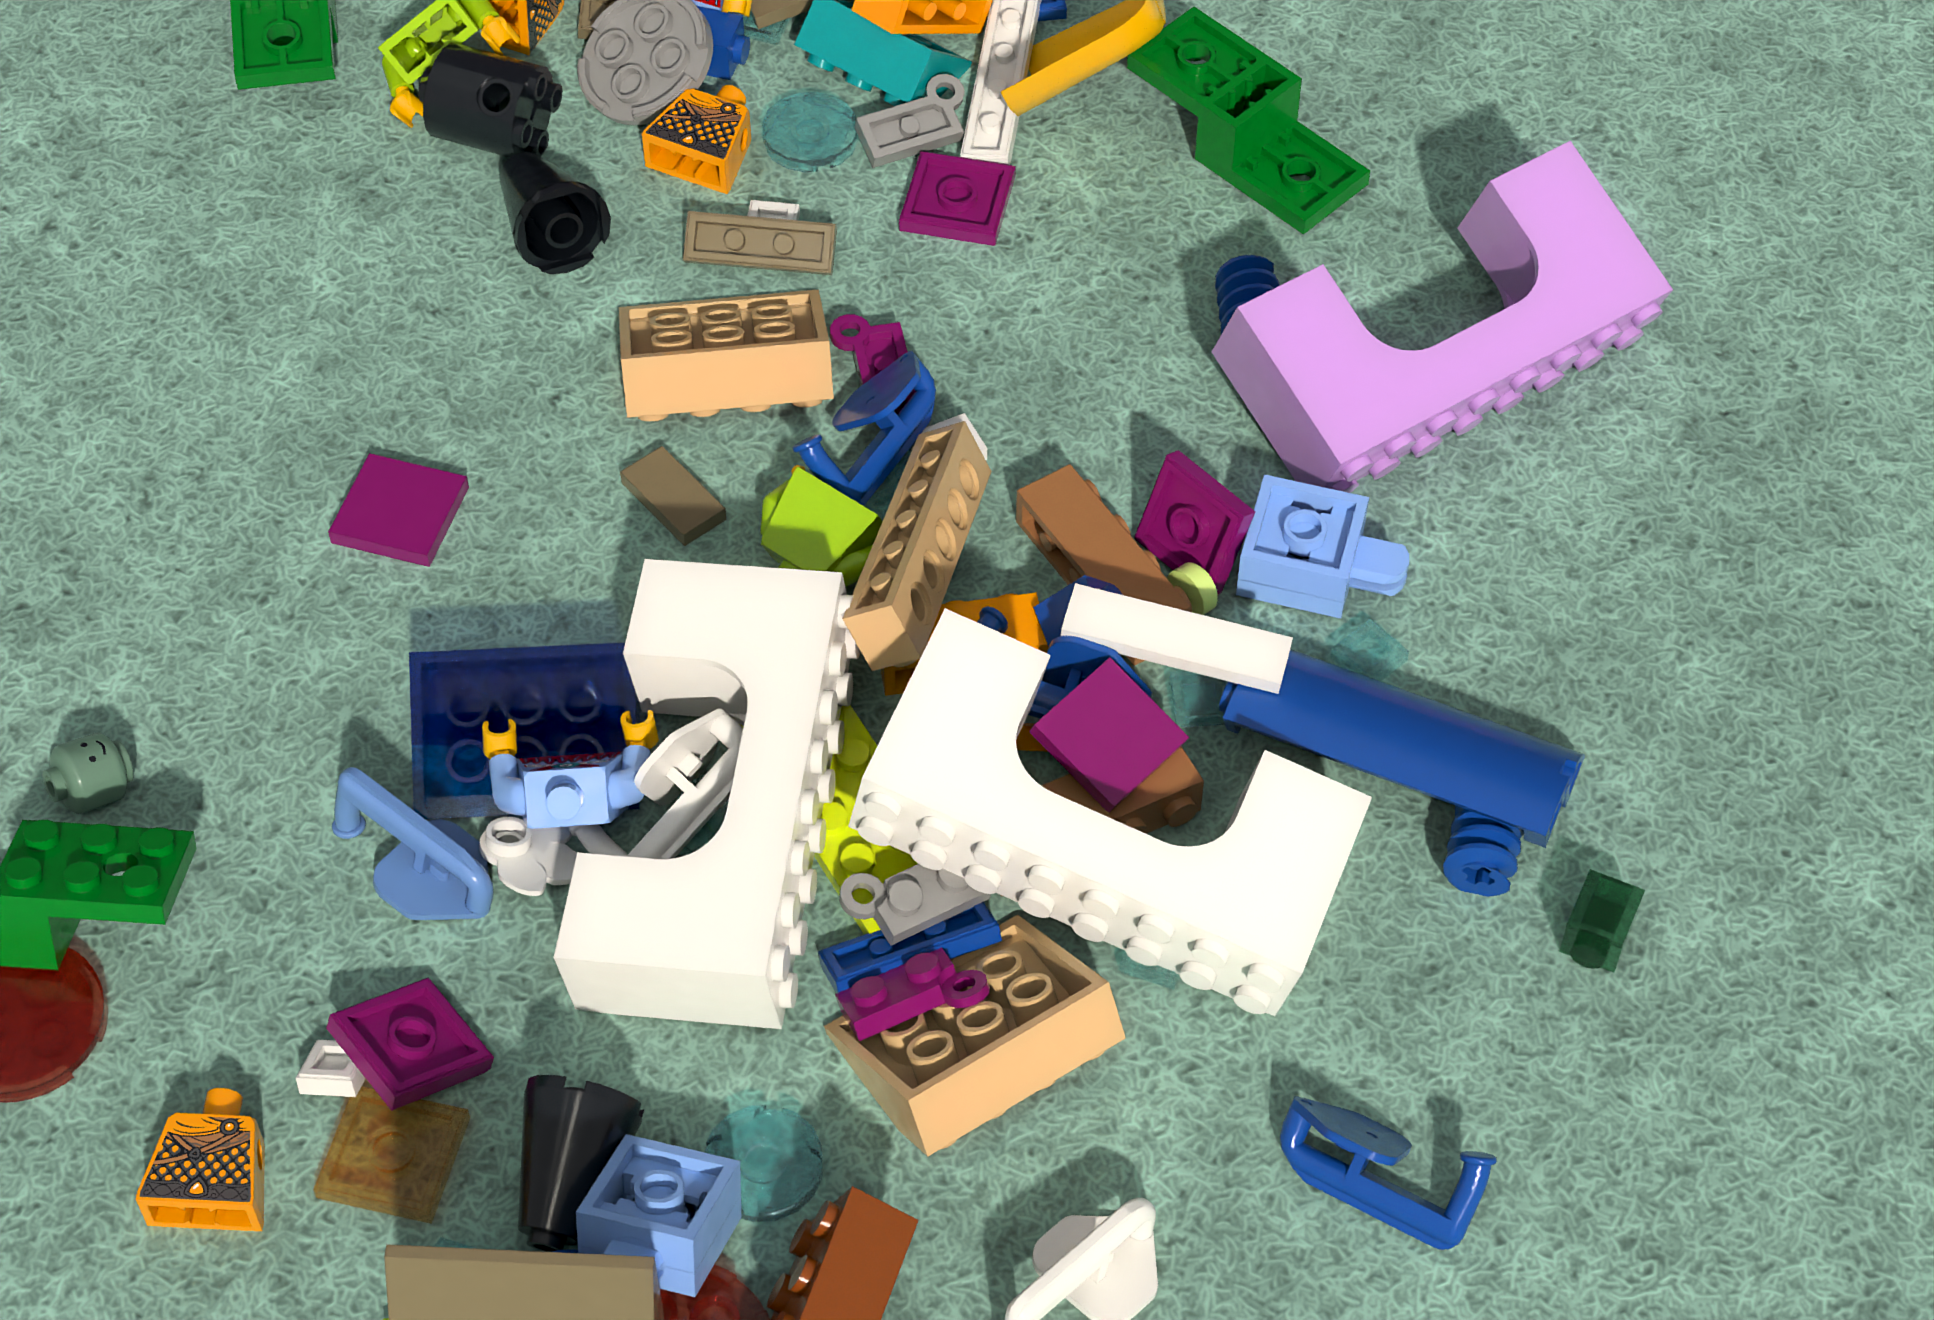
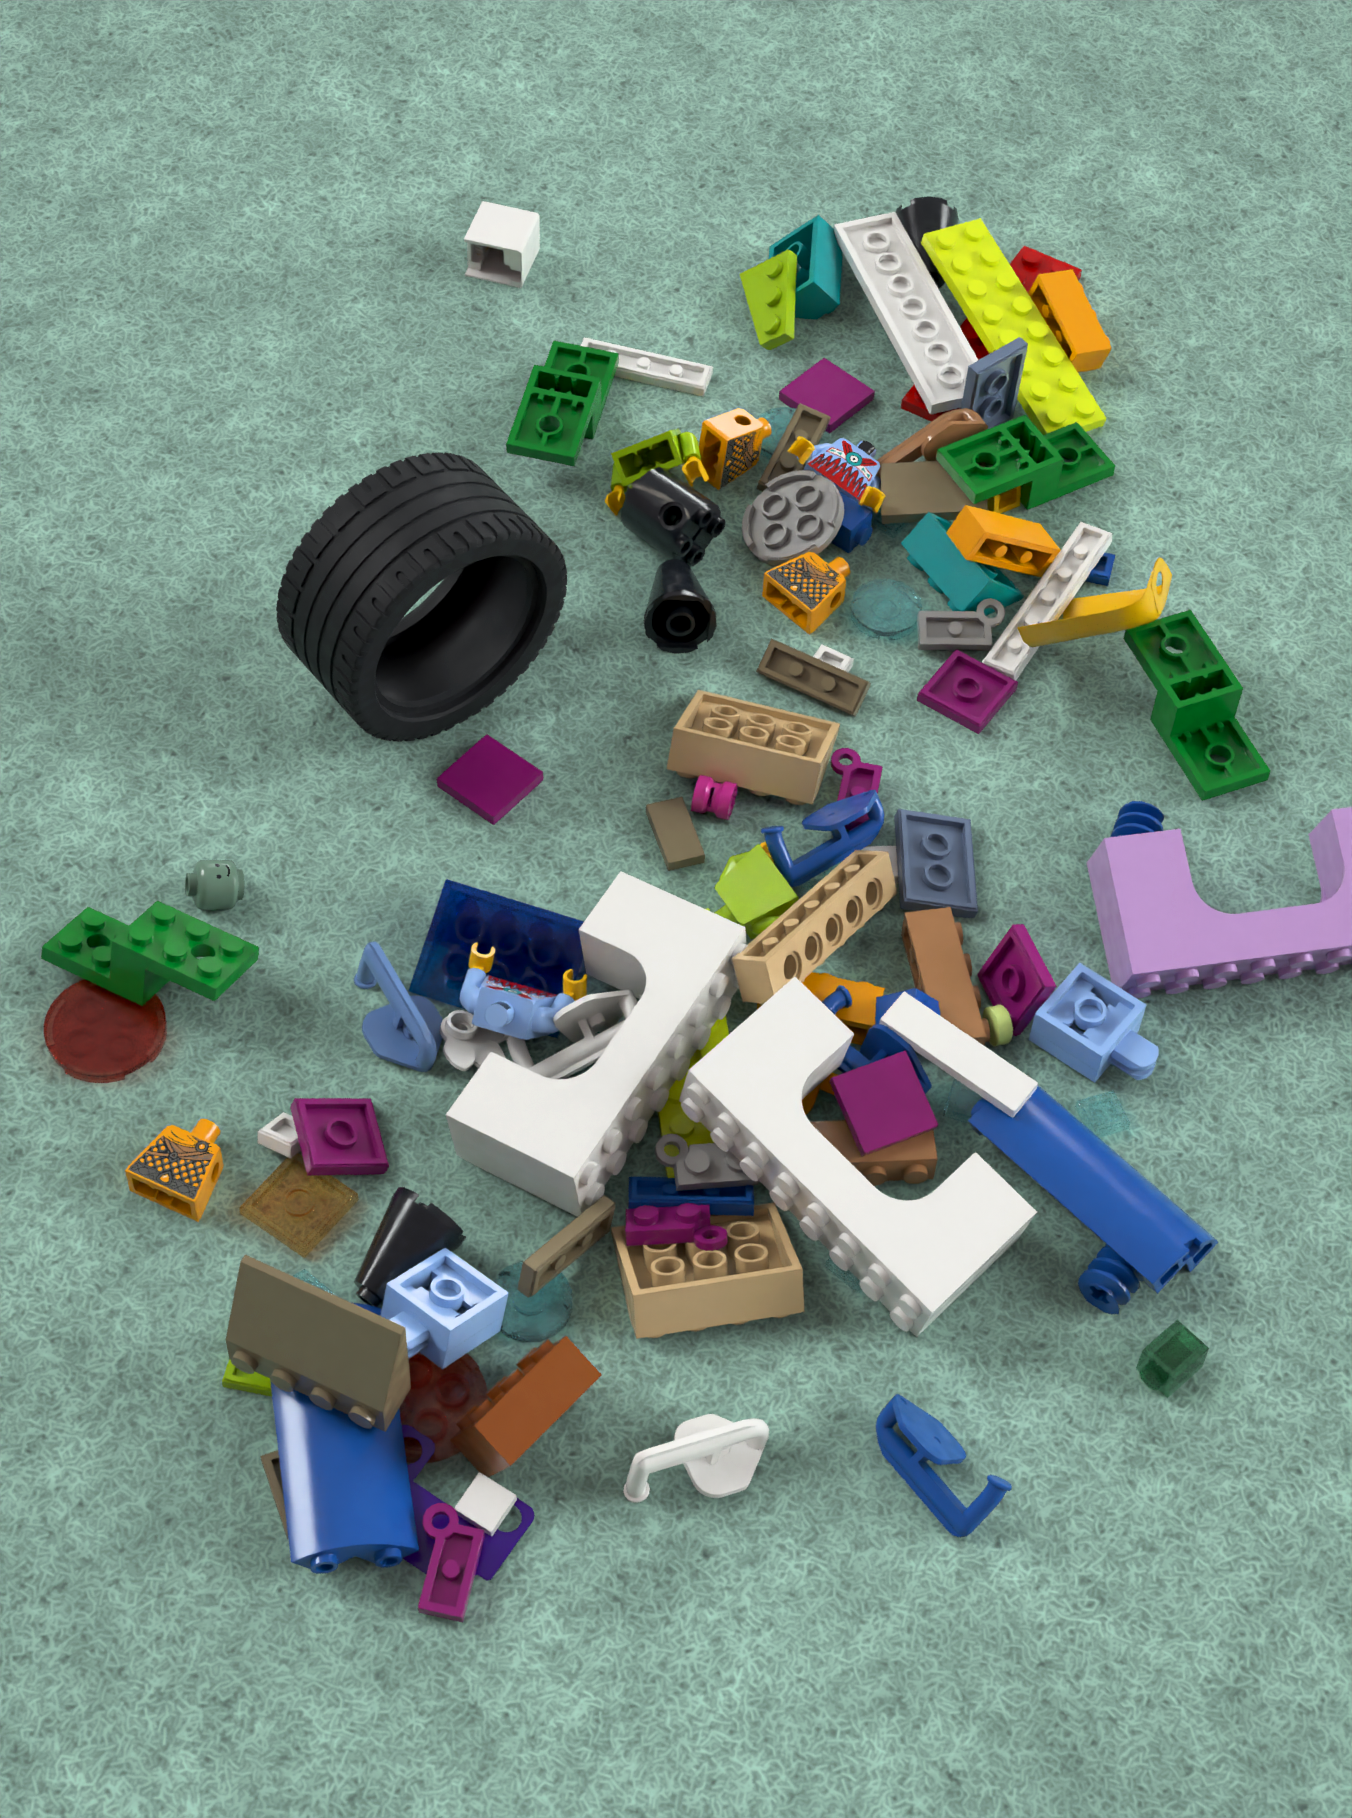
camera: 20 degrees right, 0 degrees up
none -> black tyre [276,452,567,742]
none -> dark tan tile [517,1195,615,1298]
none -> dark pink wheel [691,775,738,820]
none -> sand blue tile [894,809,978,918]

